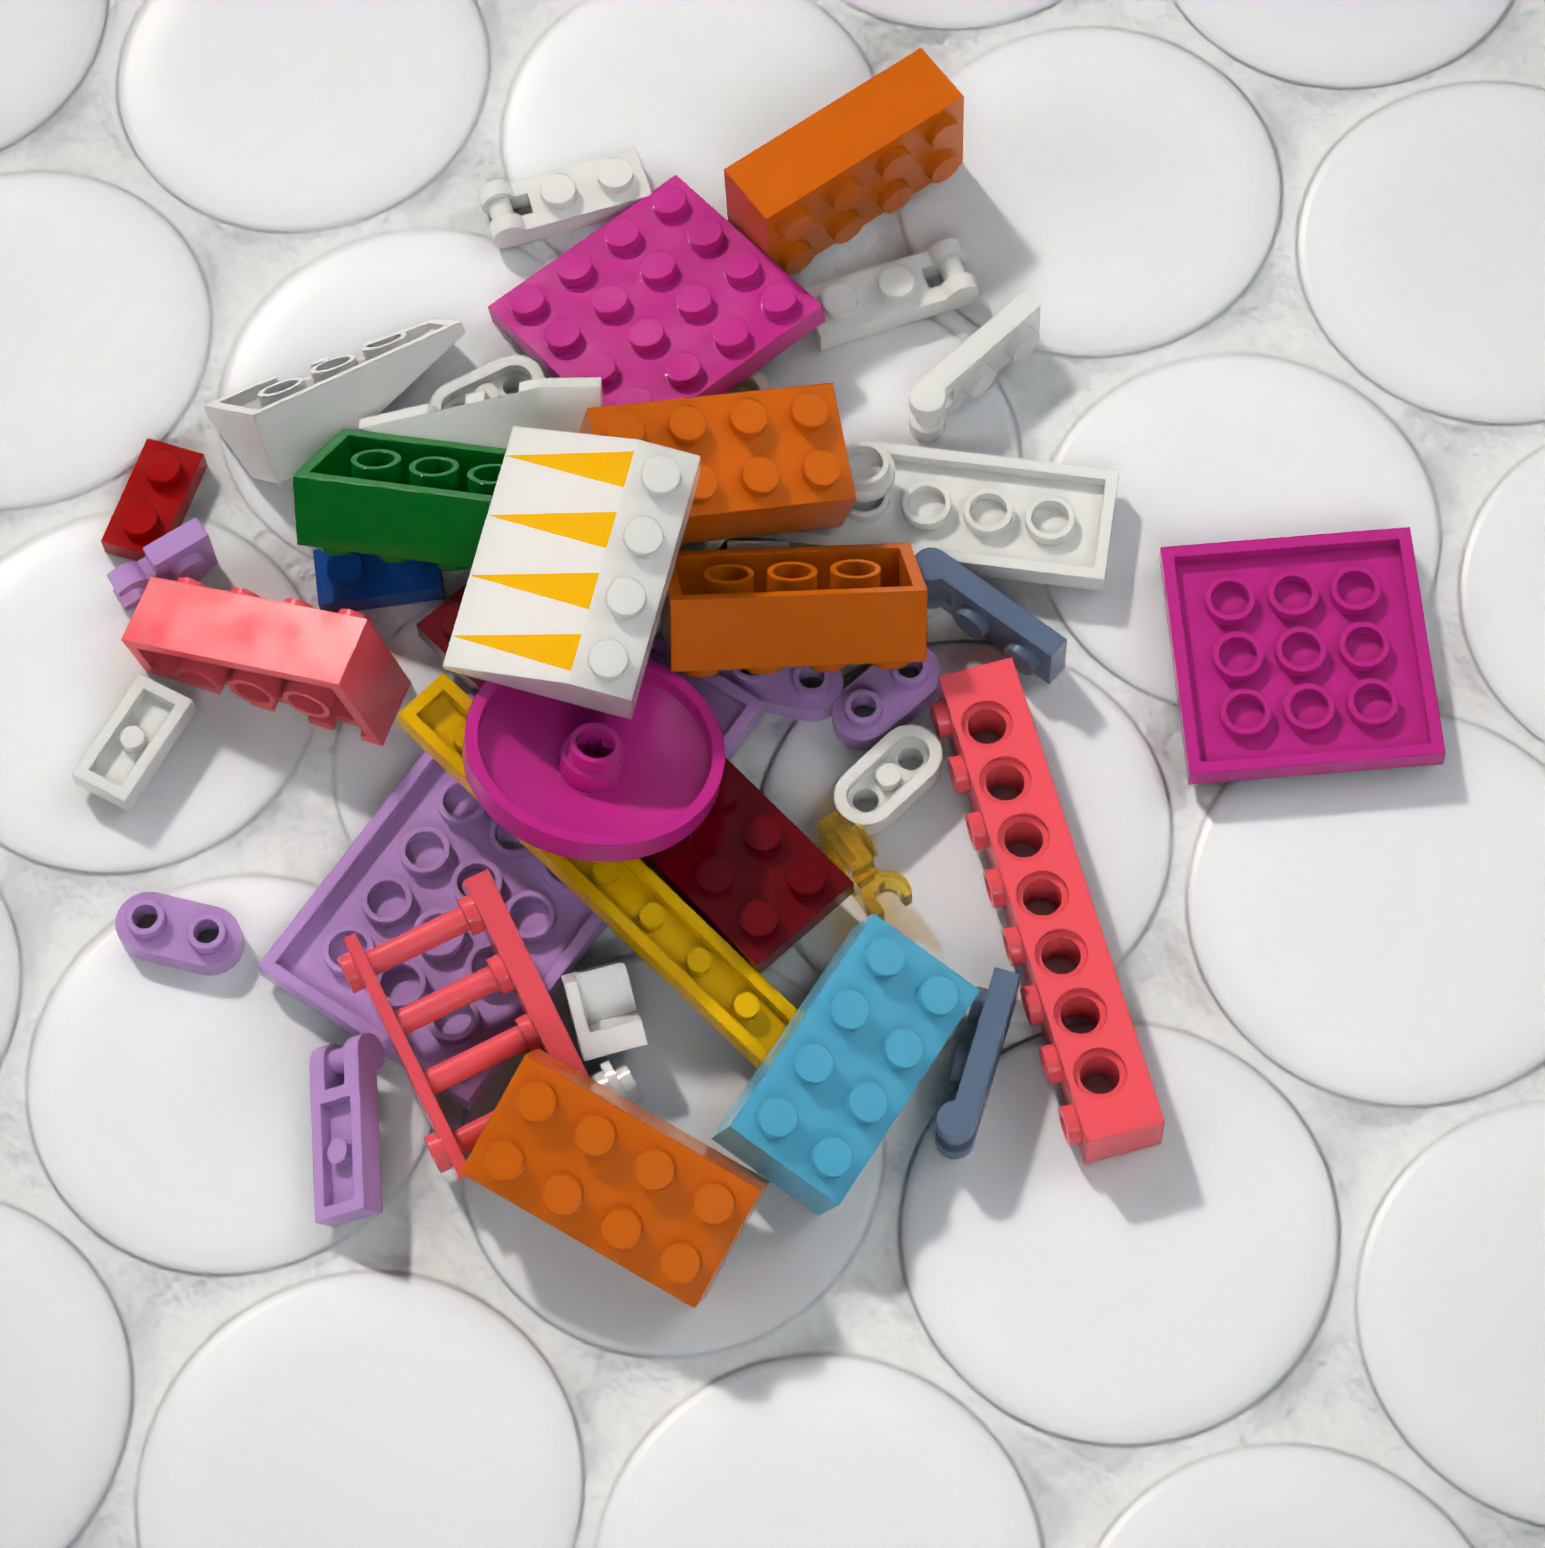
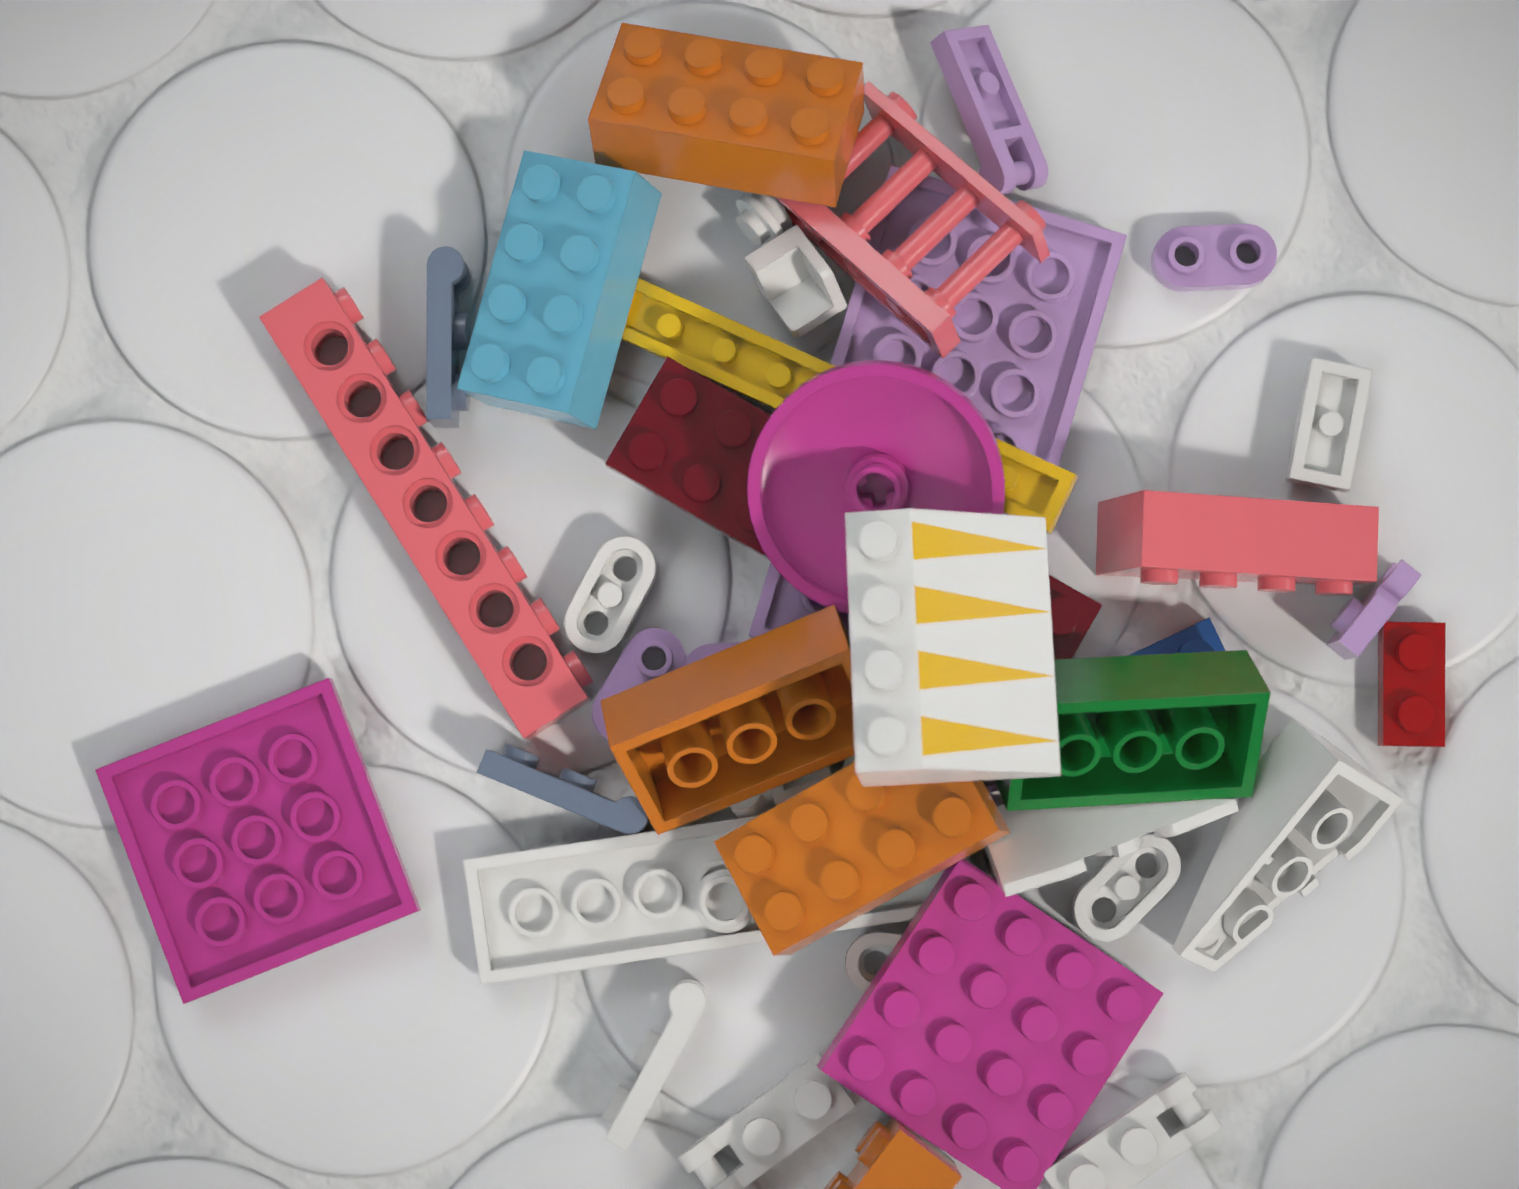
camera: 160 degrees right, 20 degrees up
clear yellow plate [816,809,912,920] -> none

